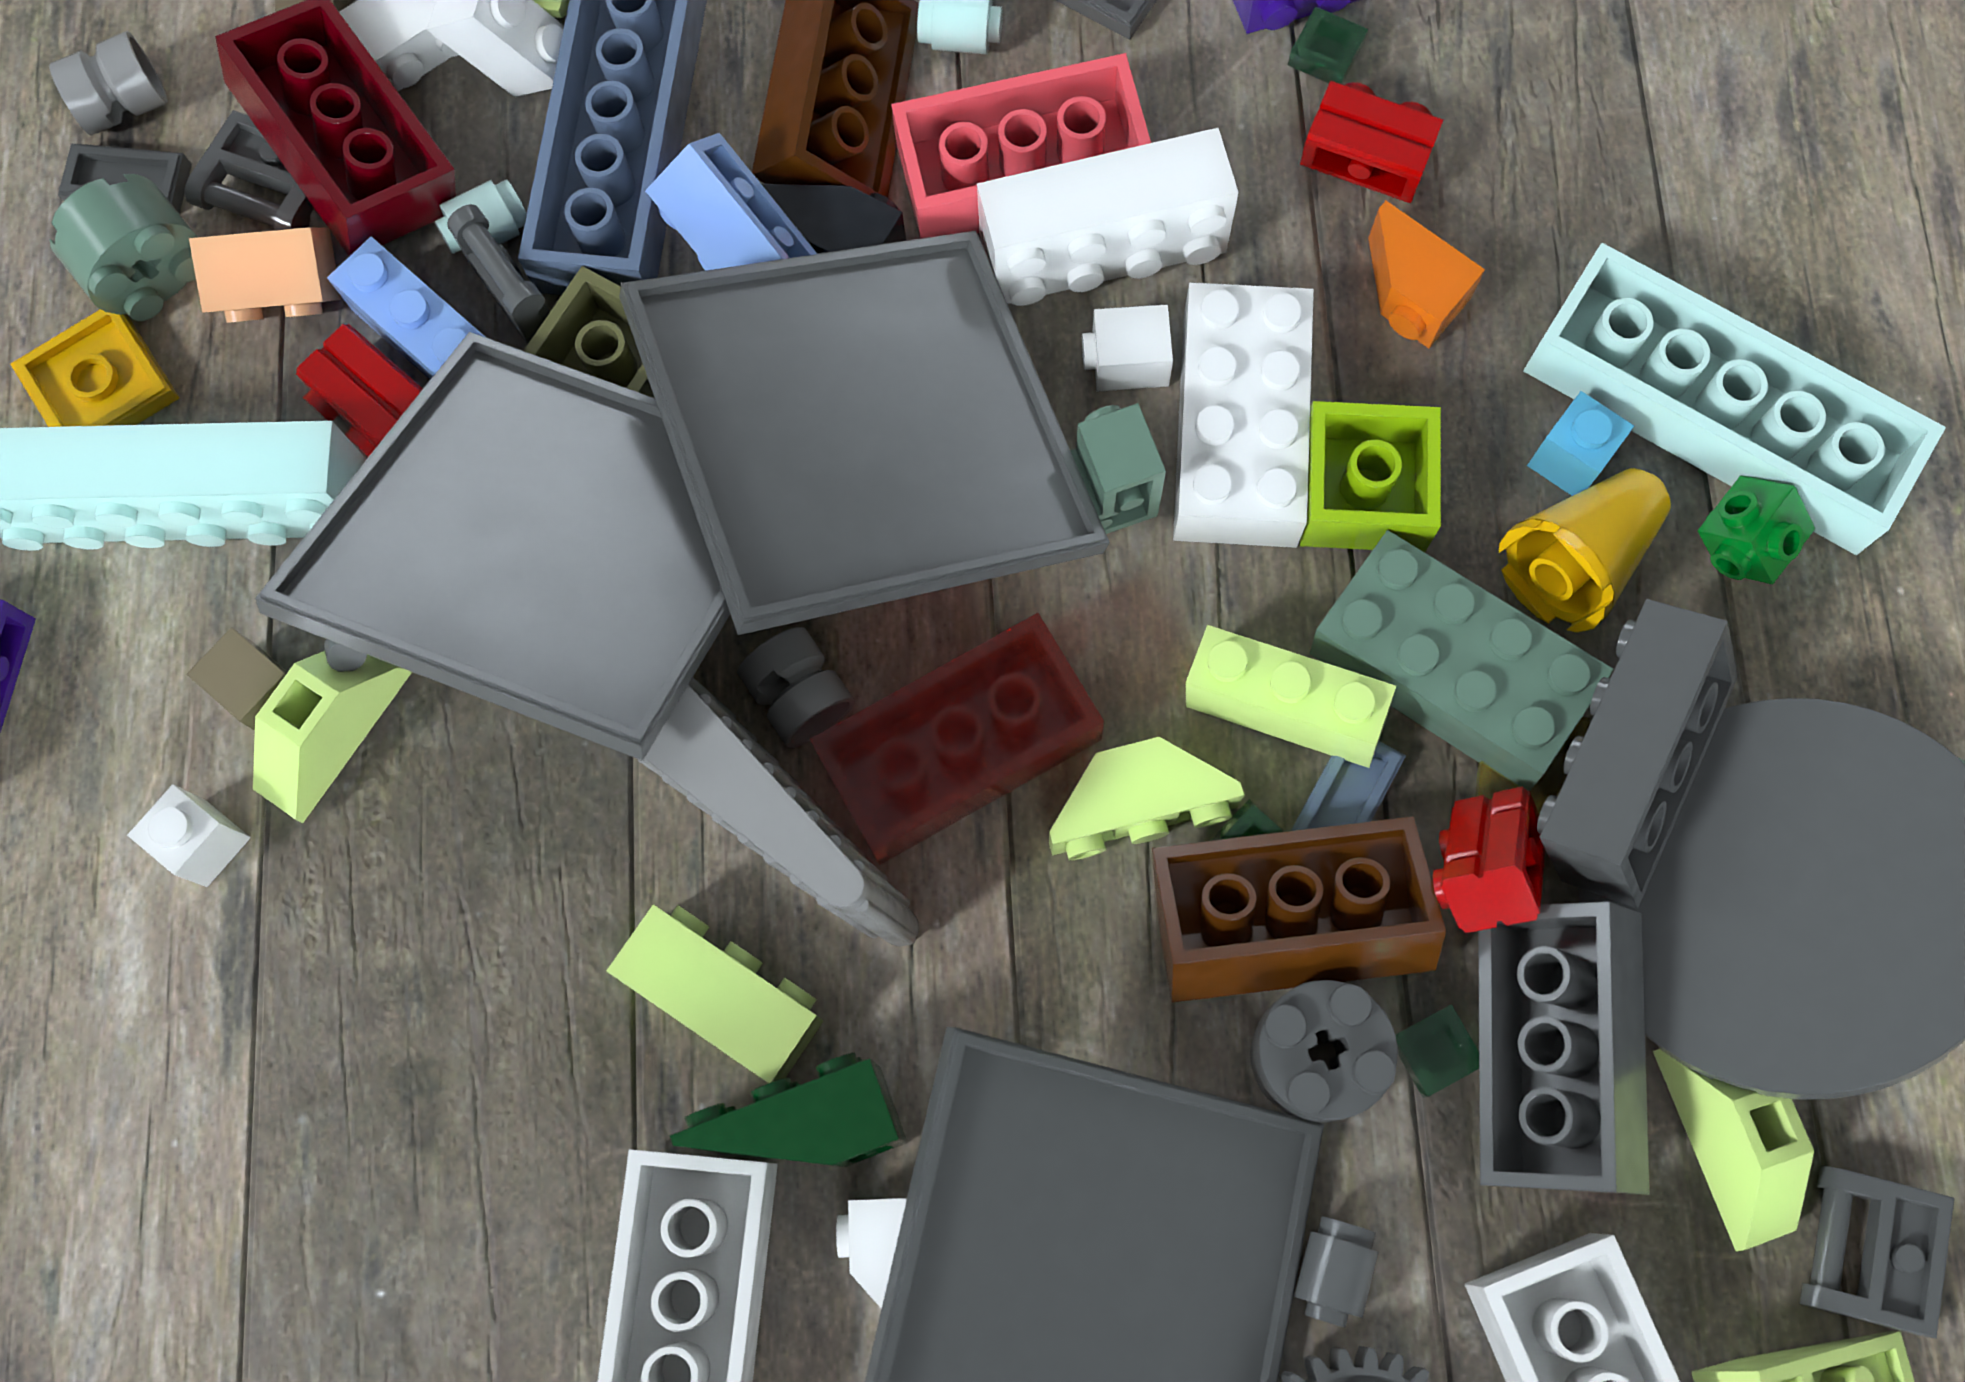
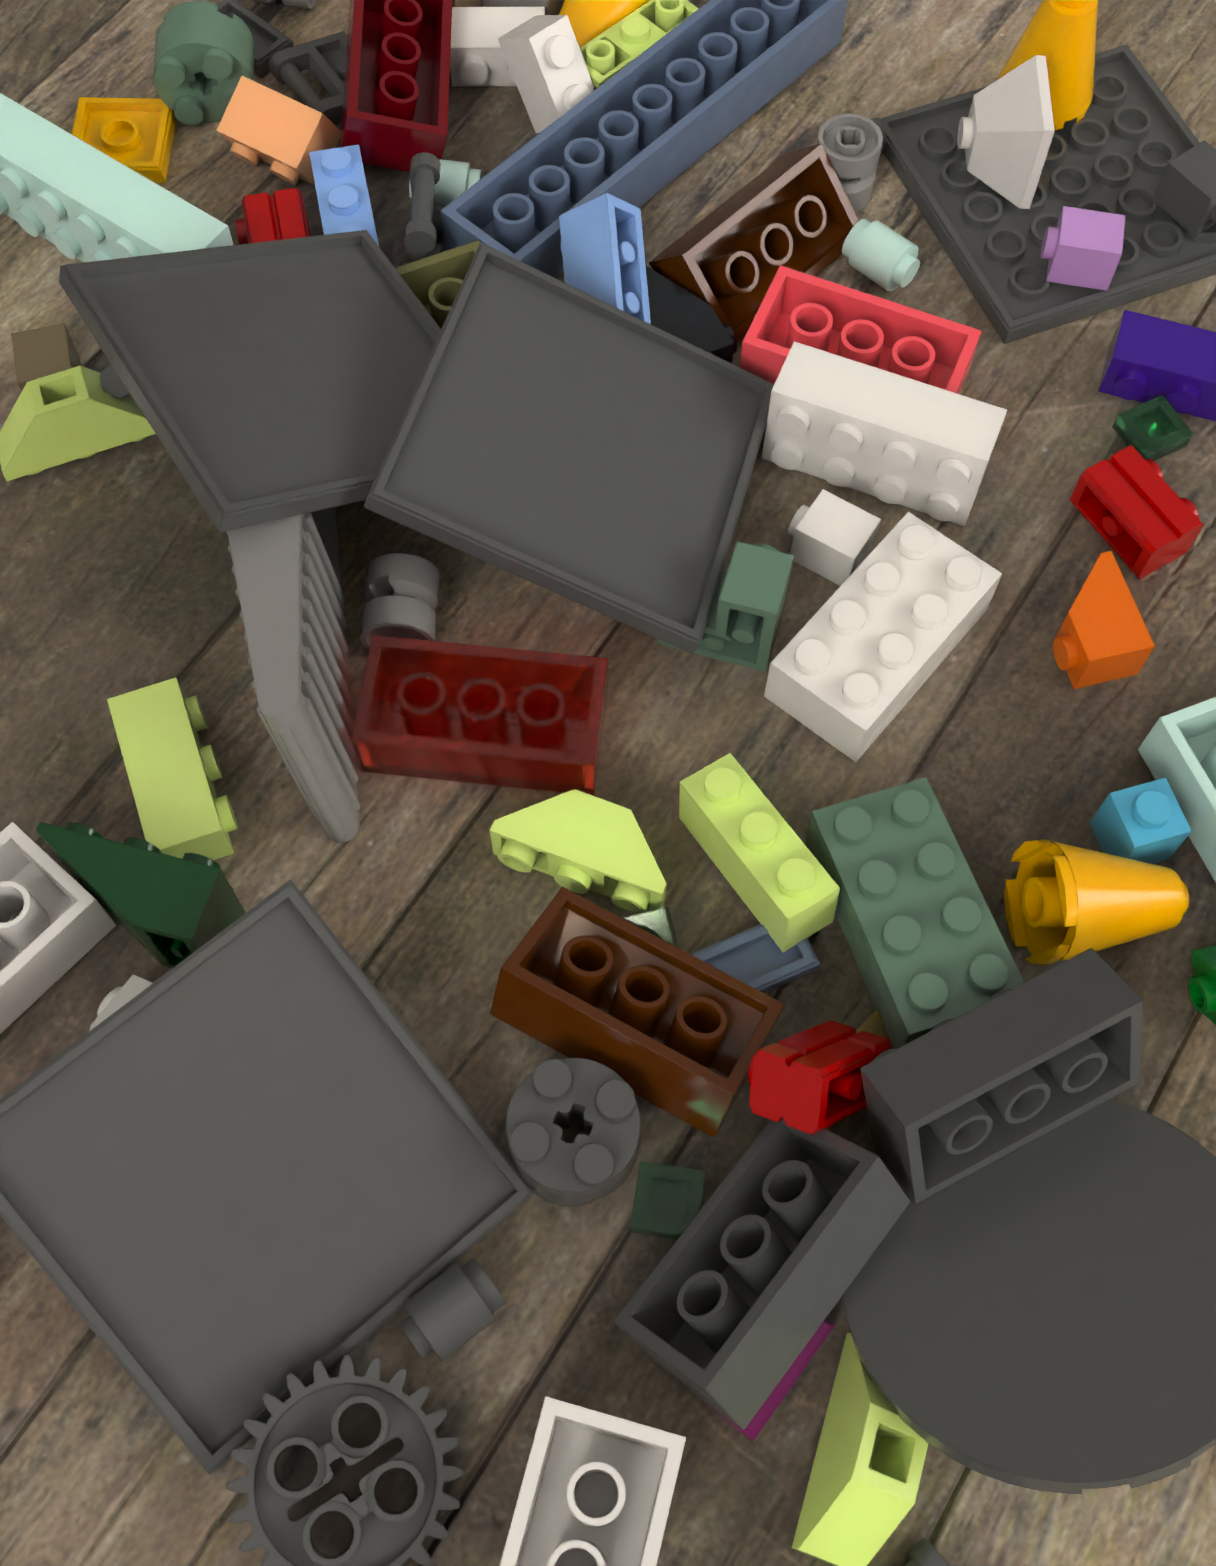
camera: 30 degrees right, 10 degrees down
lime brick [1300,401,1441,553] -> none

